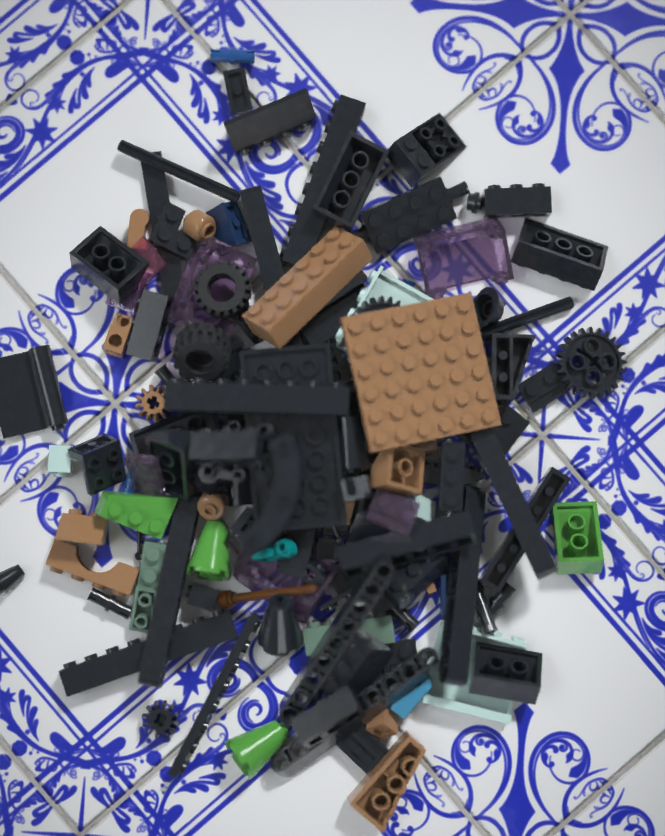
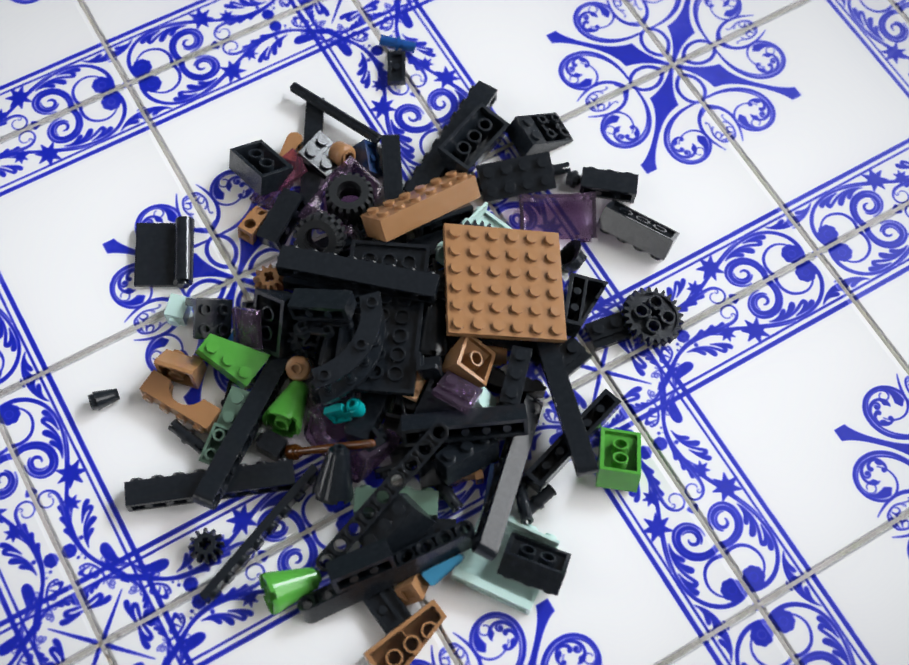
camera: 10 degrees right, 20 degrees down
black slope [223,88,317,156] -> none
black axle [480,296,574,340] -> none

